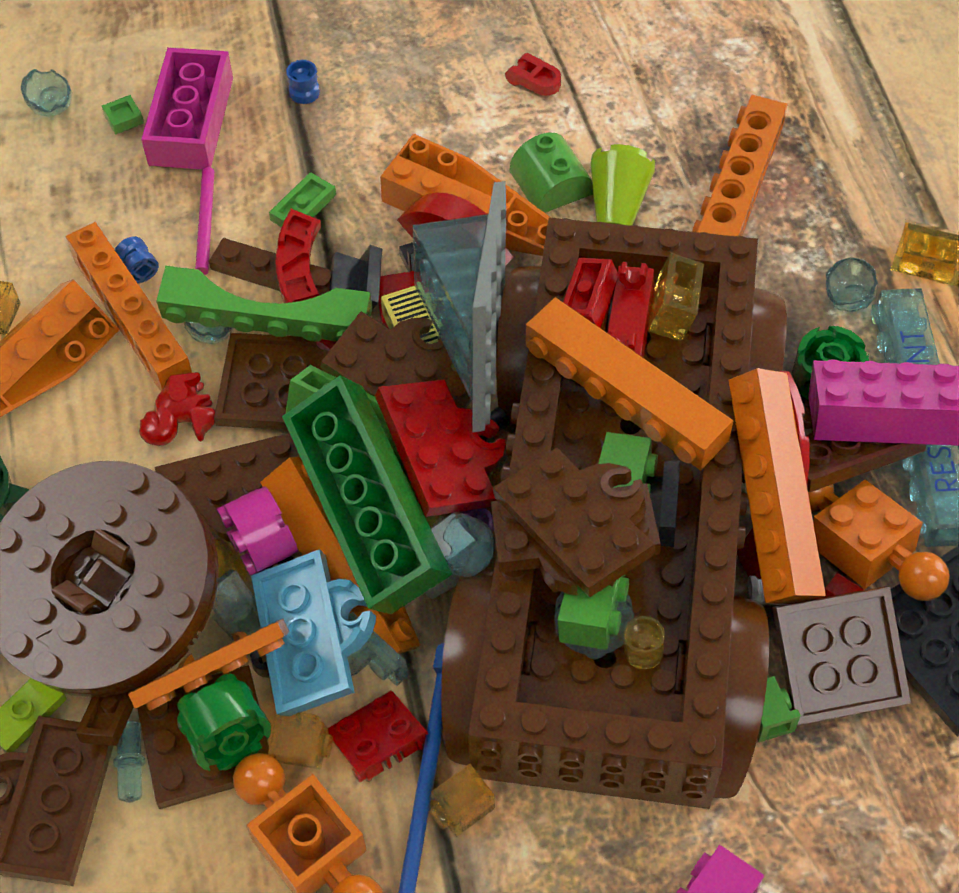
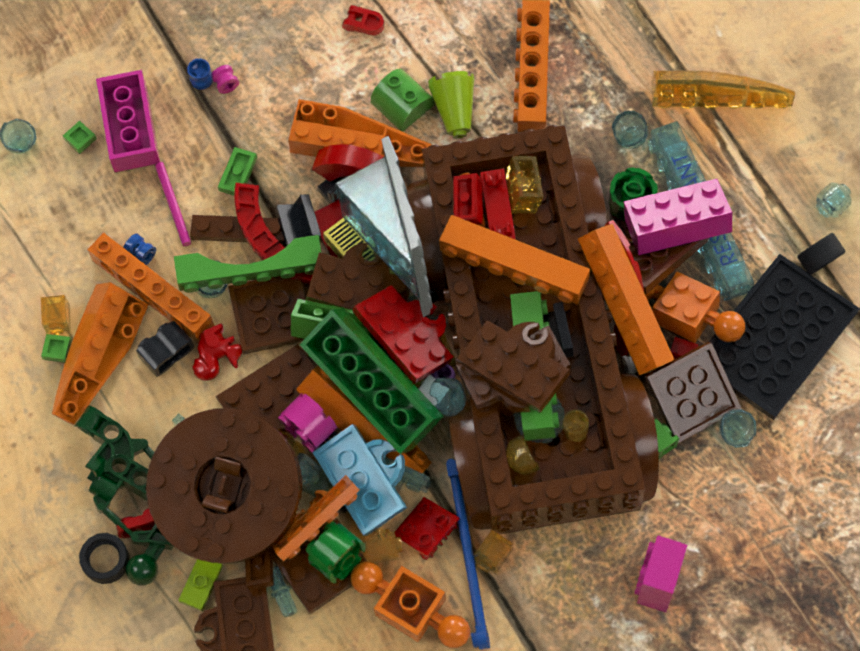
camera: 15 degrees left, 10 degrees up
none -> black brick [136,321,194,377]
none -> dark pink wheel [211,65,239,94]
none -> clear yellow hair [506,435,540,475]
none -> clear light blue hair [719,409,757,448]

